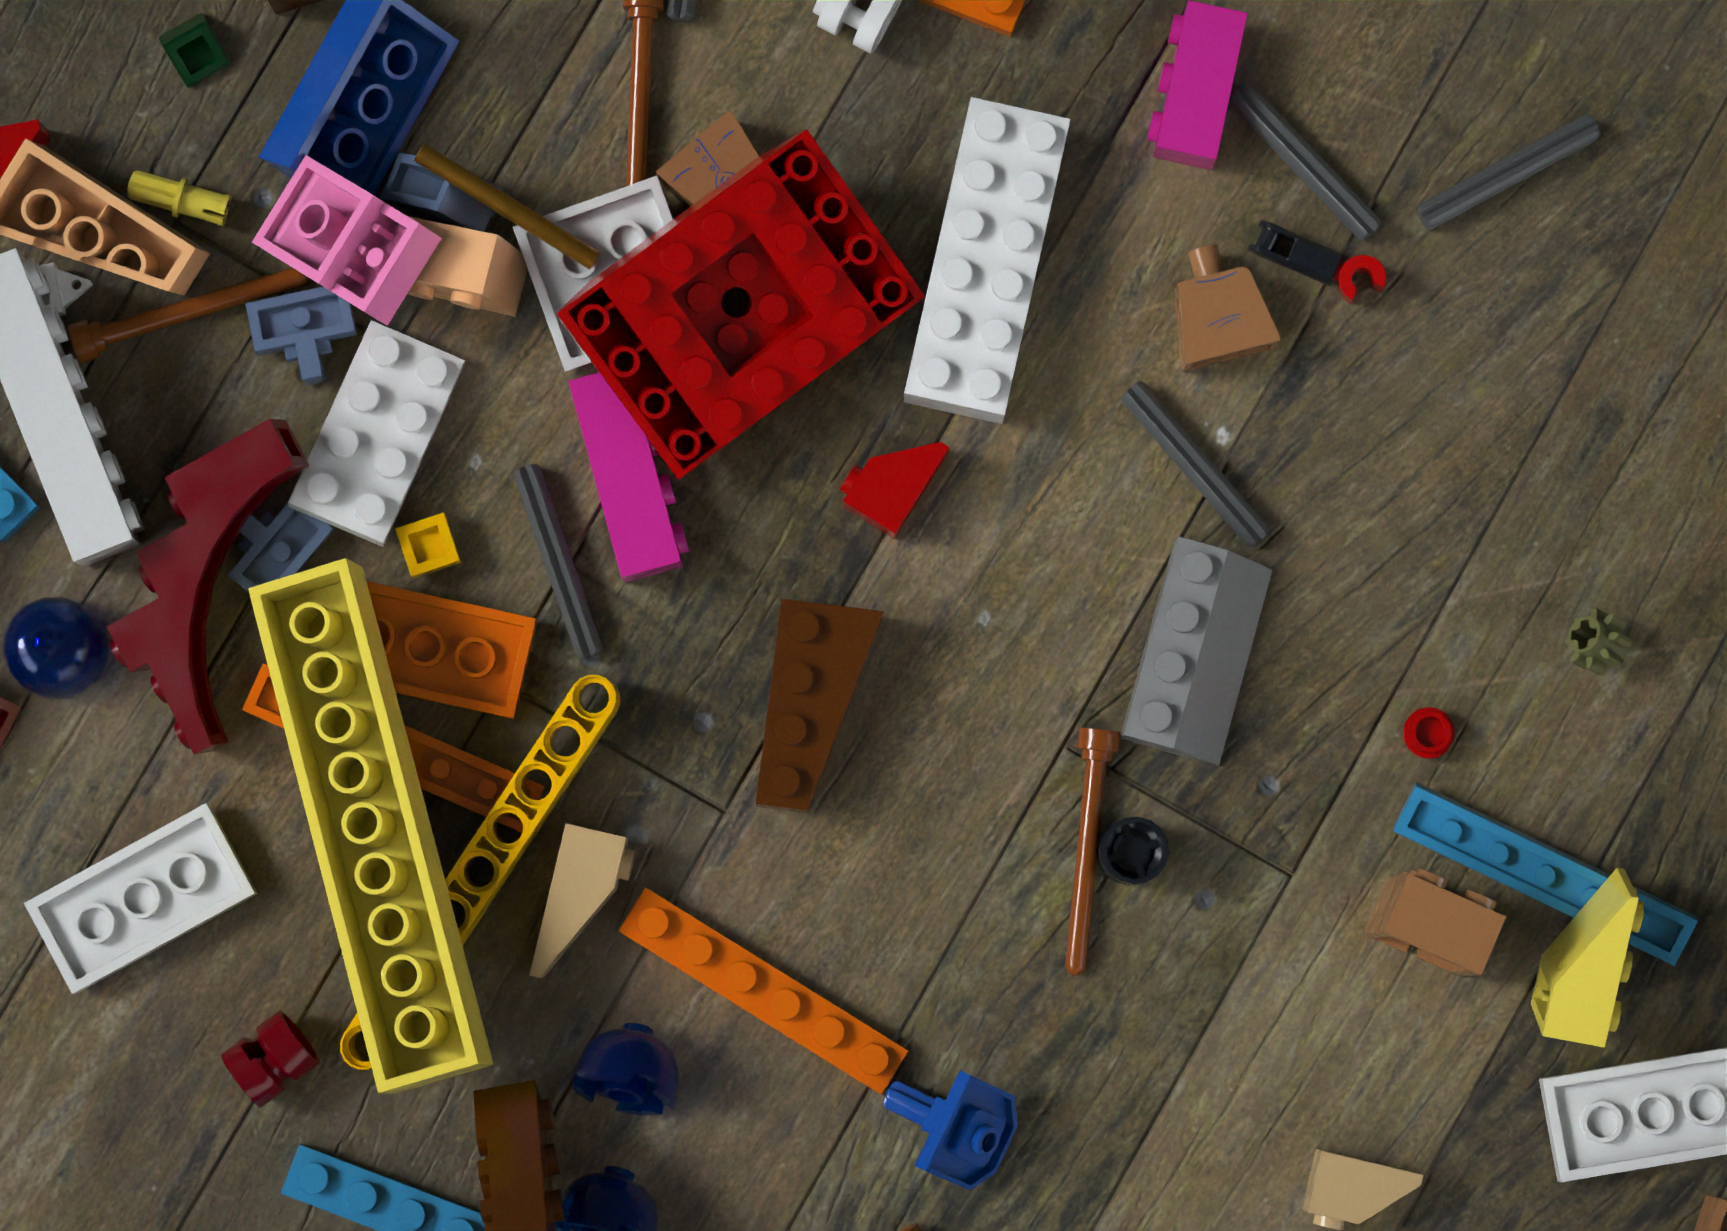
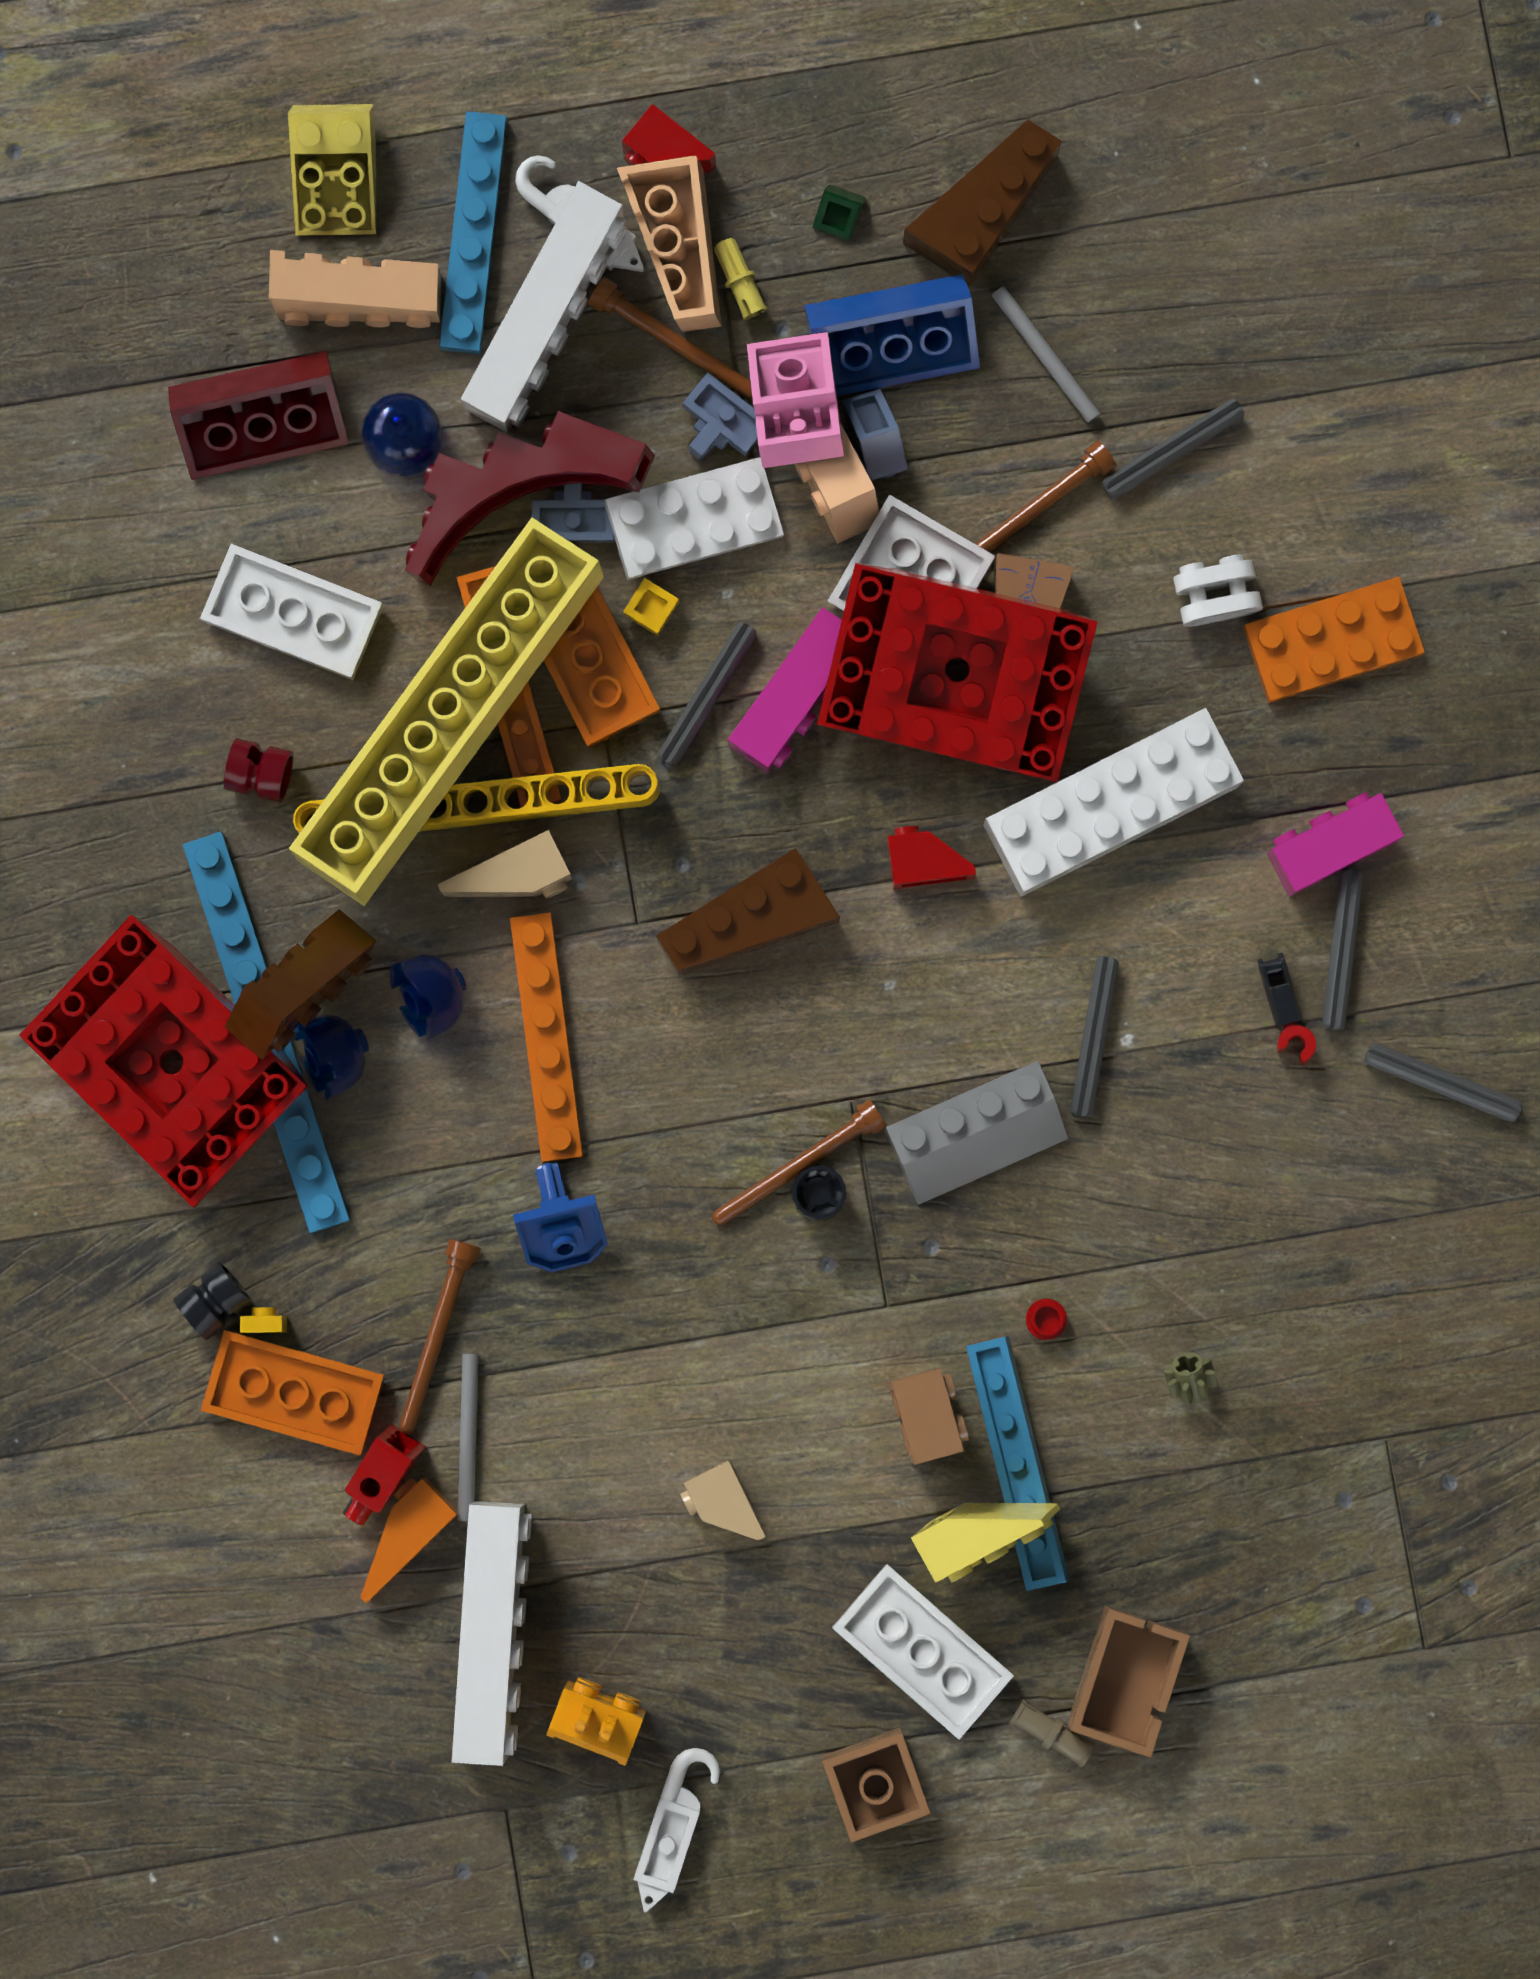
camera: 50 degrees right, 0 degrees up
pearl gold bar [413,143,600,270] -> none
medium nougat torso [1174,245,1281,372] -> none

